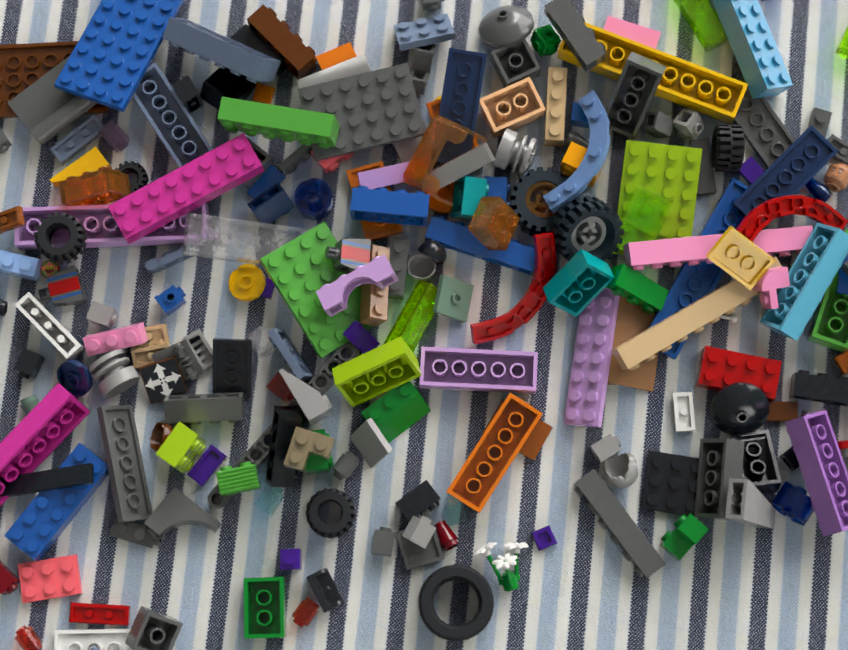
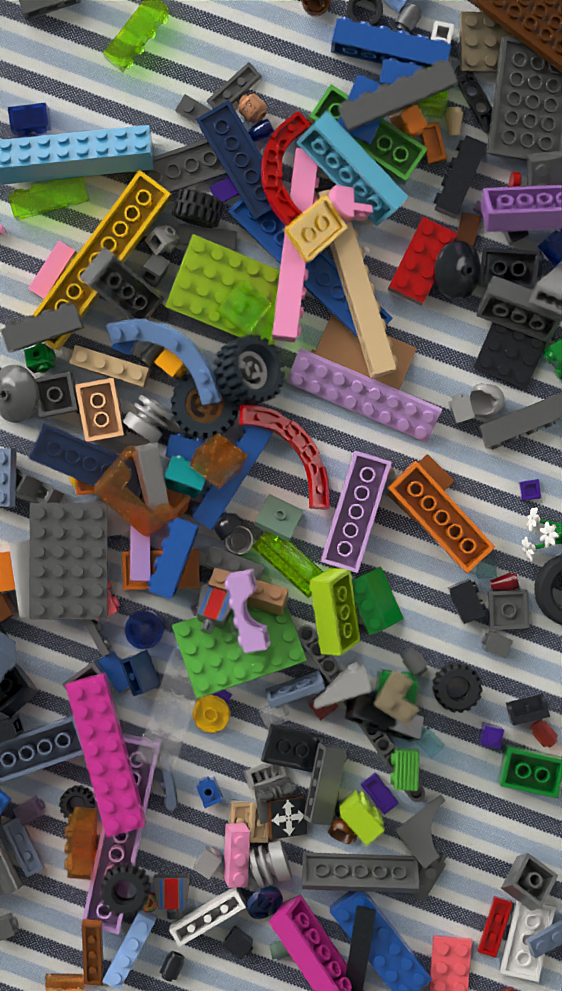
camera: 80 degrees left, 10 degrees up
yellow slope [50,147,112,187] -> none
bright green brick [217,97,340,149] -> none
orange tile [252,83,276,104] -> none
dark purple tile [343,320,380,354] -> none
light grey tile [349,418,393,468] -> none
light grey brick [402,515,436,549] -> none
teal brick [543,249,615,317] -> none
green brick [606,264,669,314] -> none
white plate [672,392,696,432] -> none

